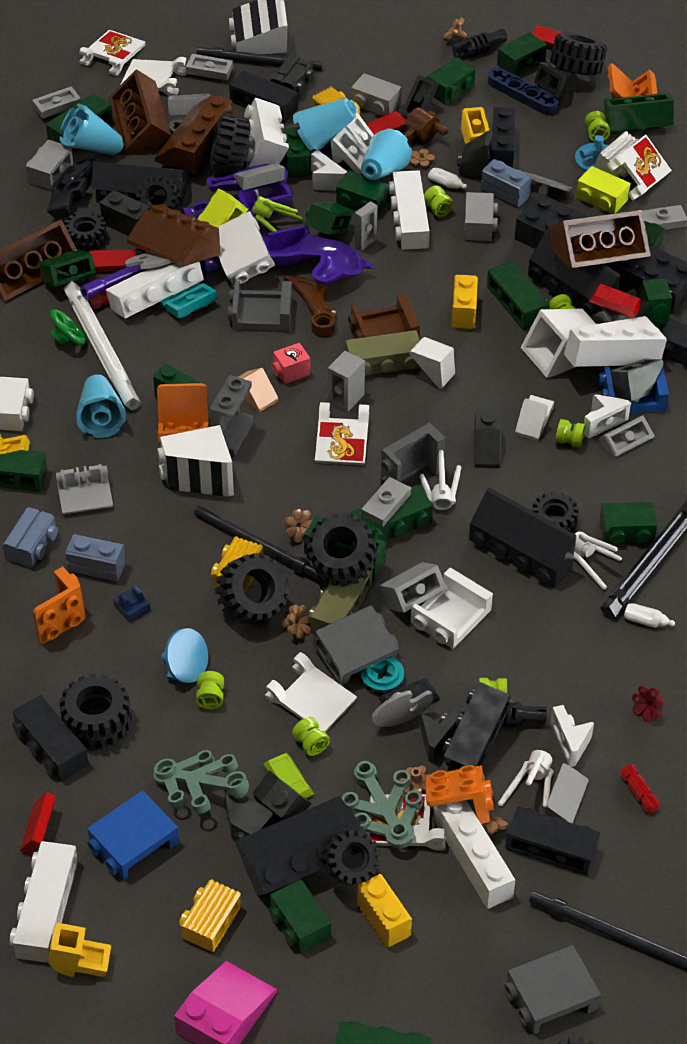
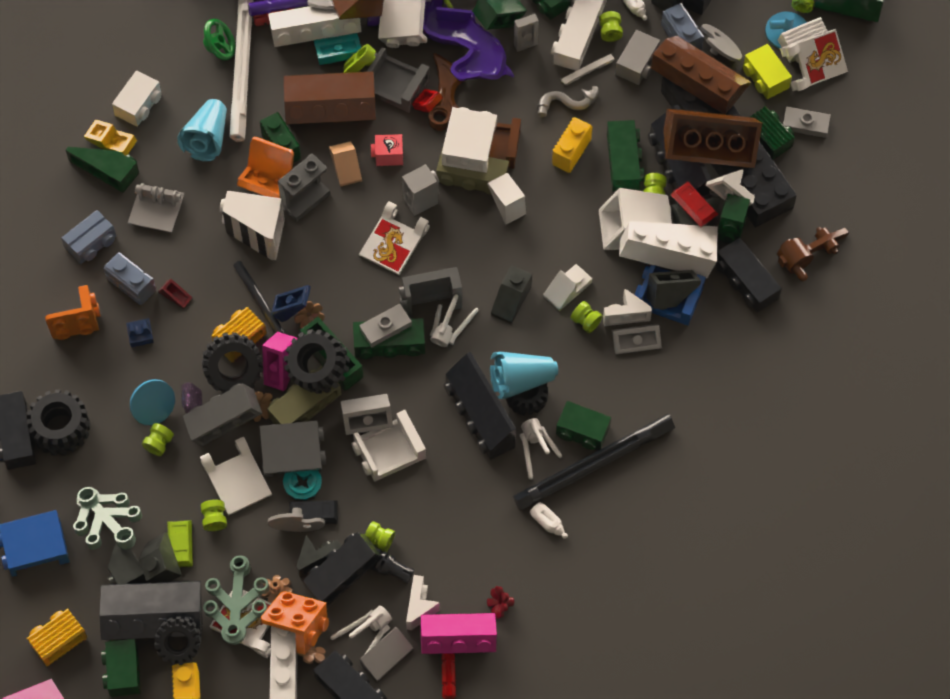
camera: 25 degrees right, 15 degrees up
none -> dark red piece [158,279,193,308]
none -> piece [181,382,202,414]
none -> dark grey brick [183,383,263,446]
none -> dark pink slope [262,332,298,391]
none -> dark blue slope [271,285,311,322]
none -> reddish brown slope [284,71,376,124]
none -> lime plate [344,44,376,73]
none -> red tile [412,89,443,113]
none -> dark pink brick [420,613,497,654]
none -> white panel [442,107,497,173]
none -> medium azure cone [490,351,558,399]
none -> light grey animal [538,86,598,117]
none -> white piece [561,54,614,85]
none -> reddish brown slope [651,36,751,115]
none -> white slope [706,169,755,205]

